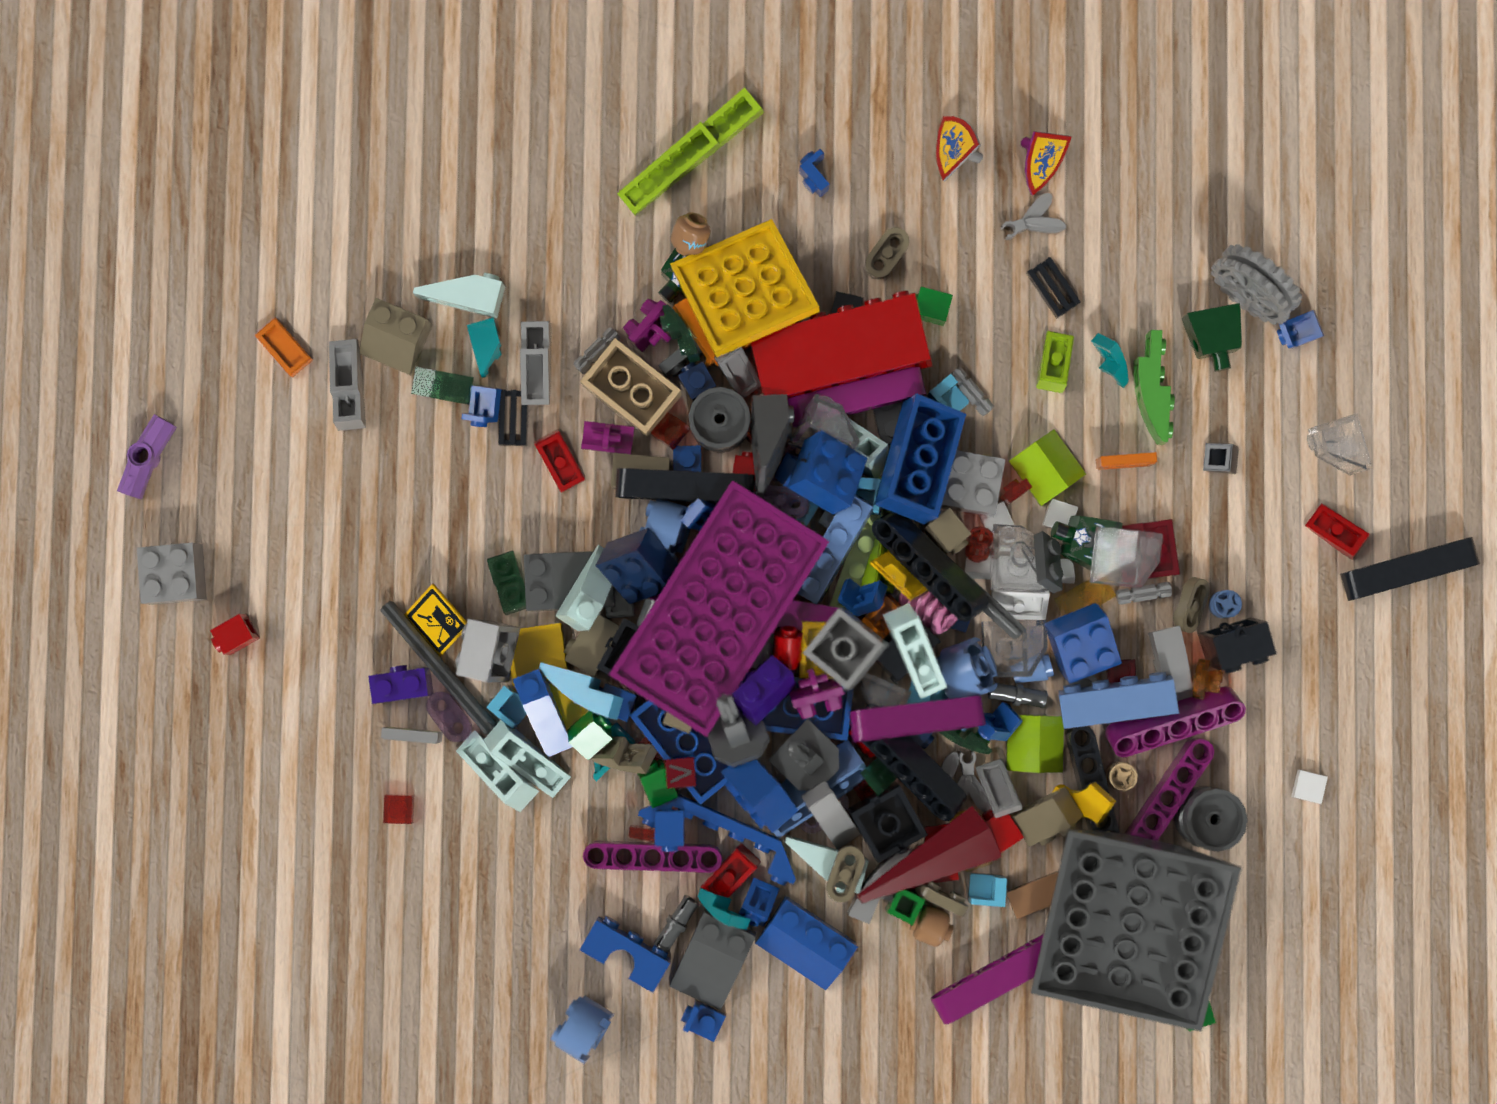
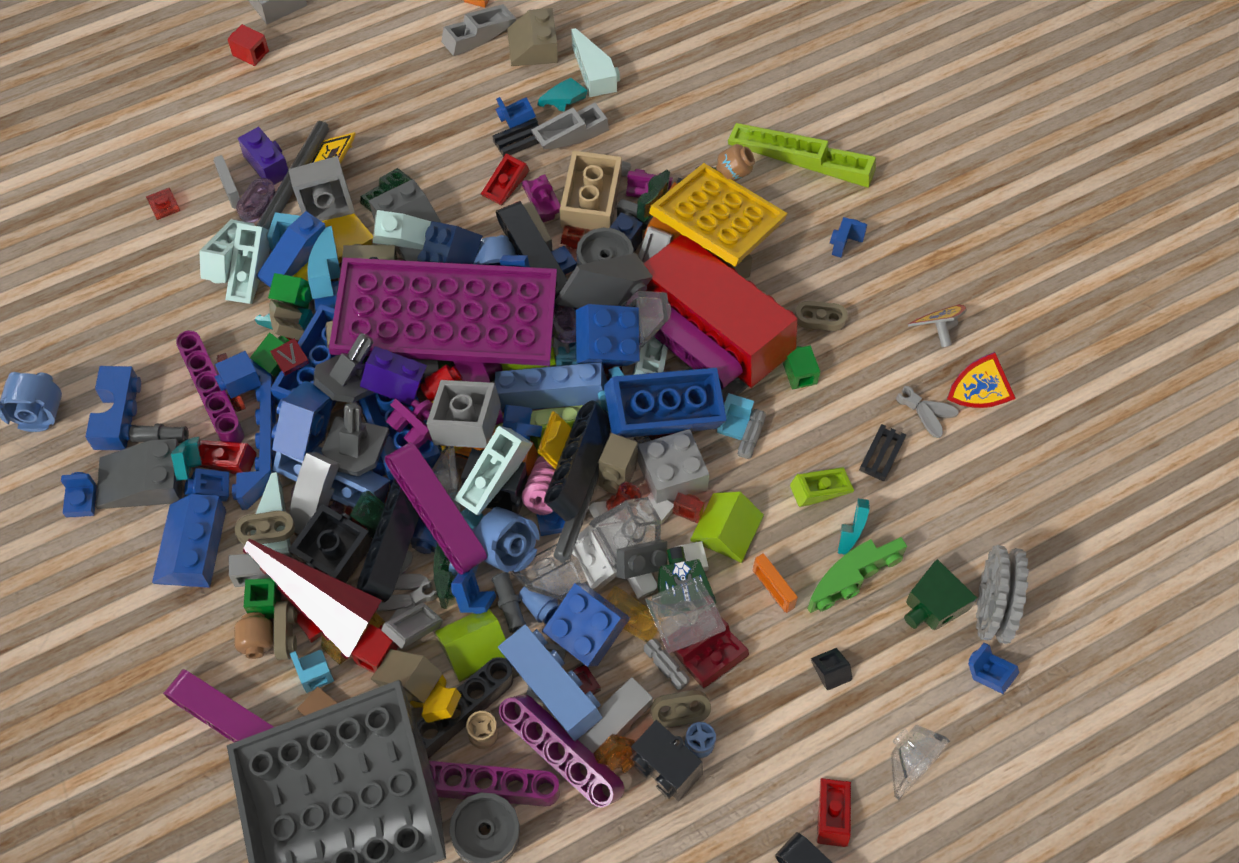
camera: 55 degrees right, 25 degrees down
clear green slope [411,366,474,405] -> none

